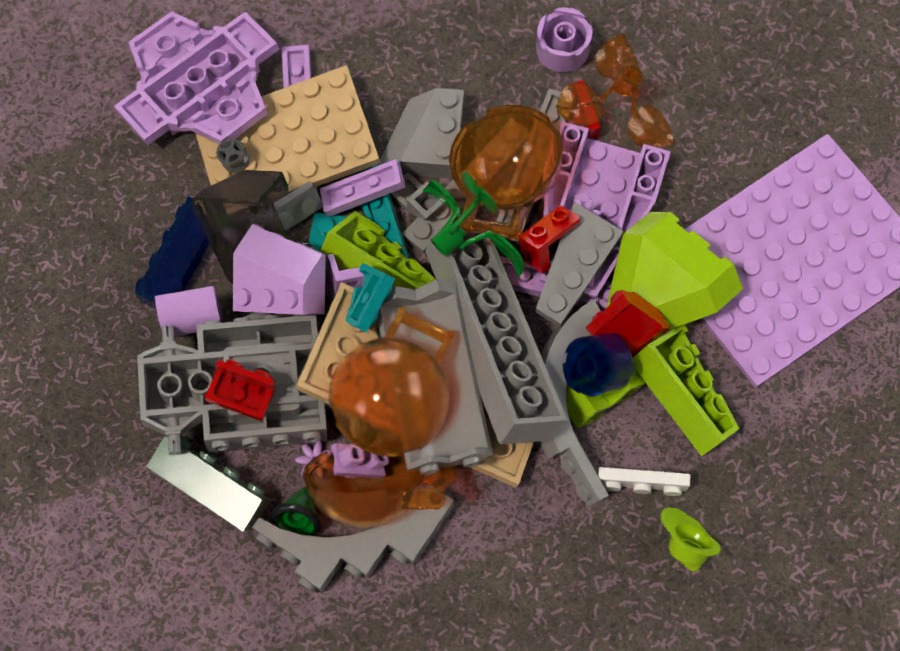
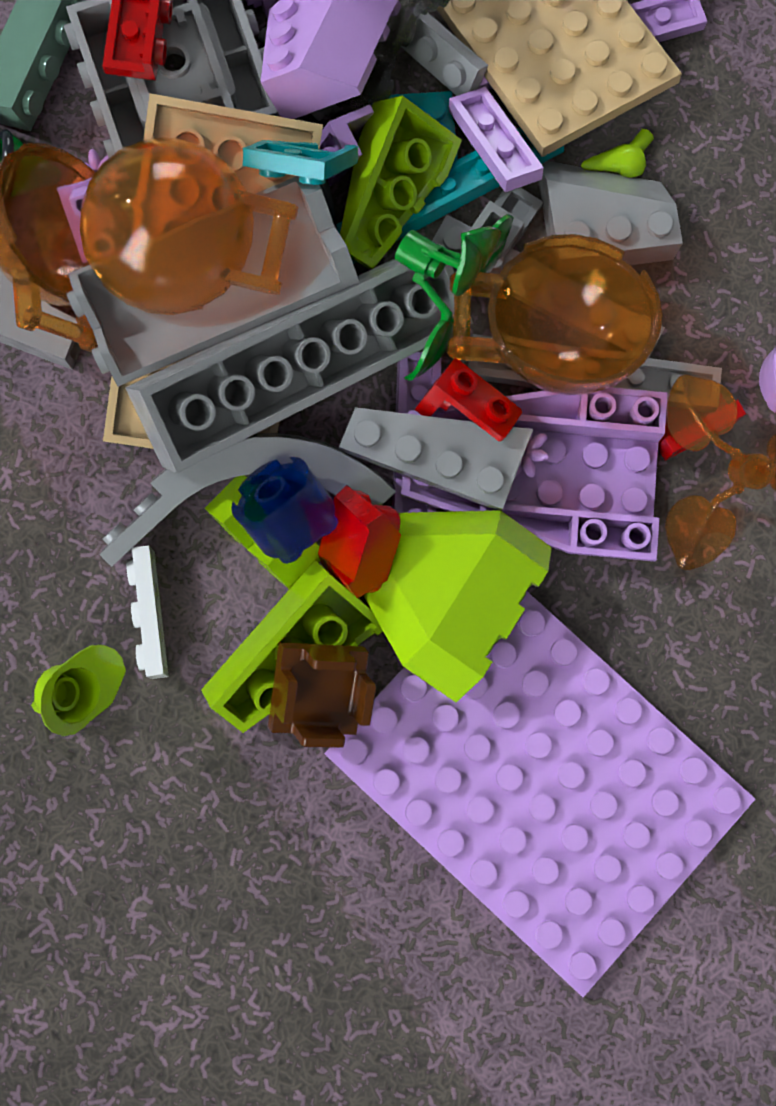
camera: 70 degrees right, 10 degrees up
none -> reddish brown panel [268,642,376,748]
none -> lime animal [581,129,654,178]

